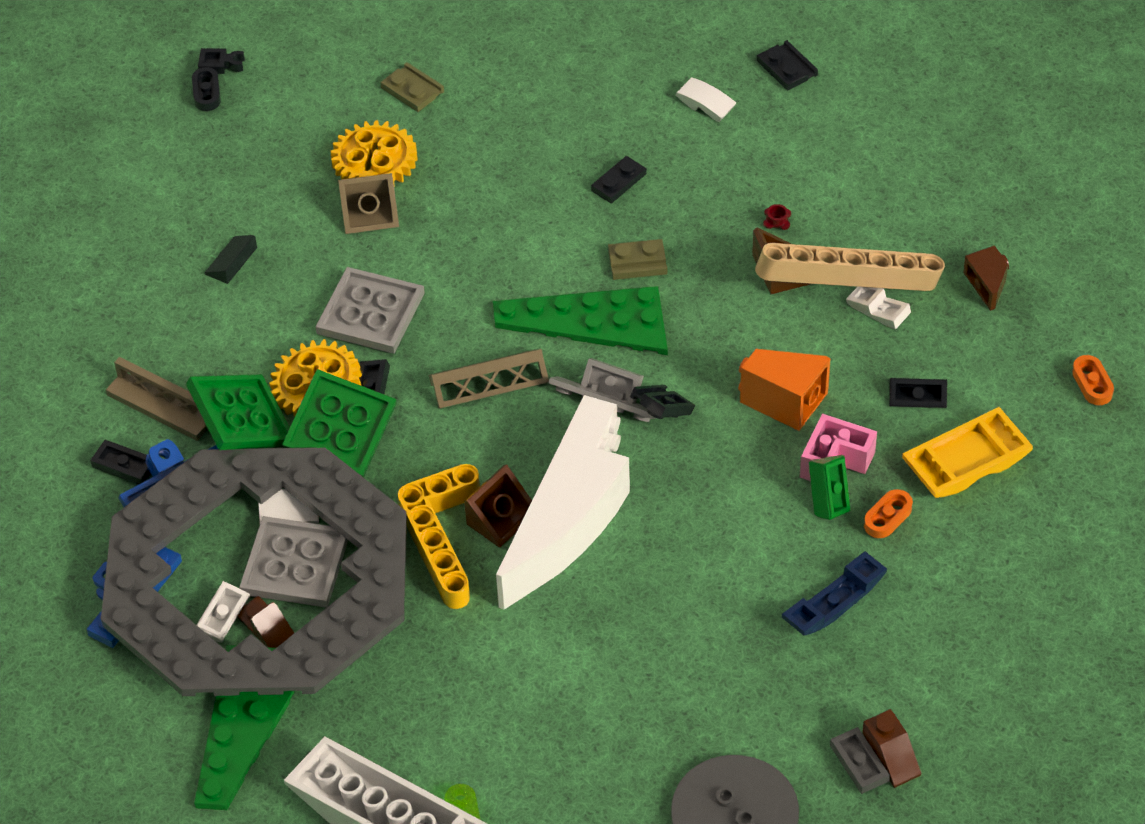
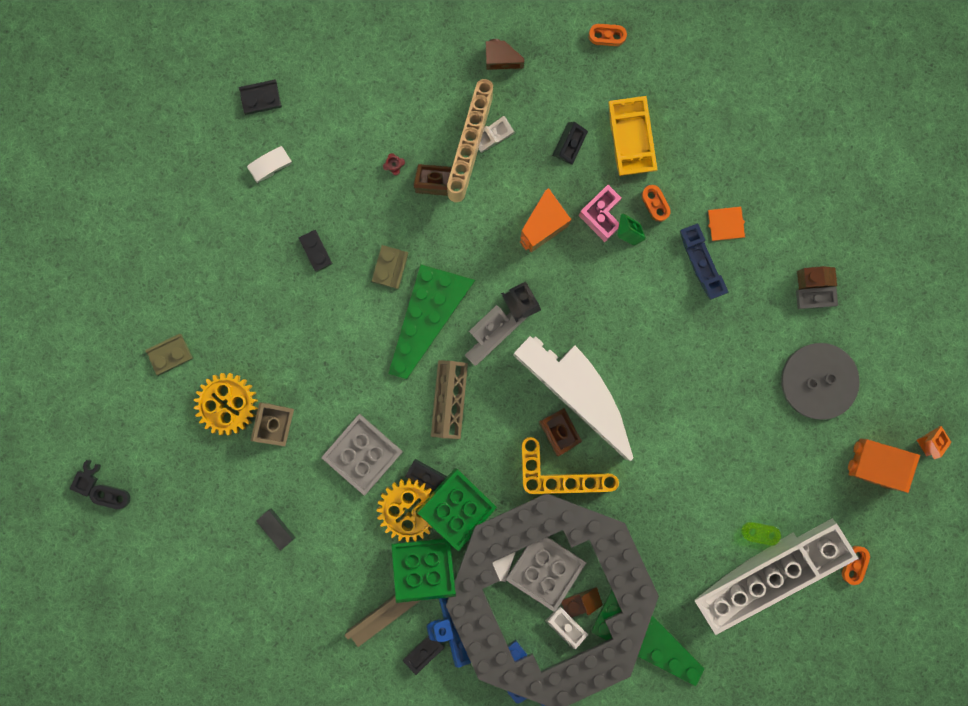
camera: 70 degrees left, 35 degrees up
none -> orange piece [708,207,745,241]

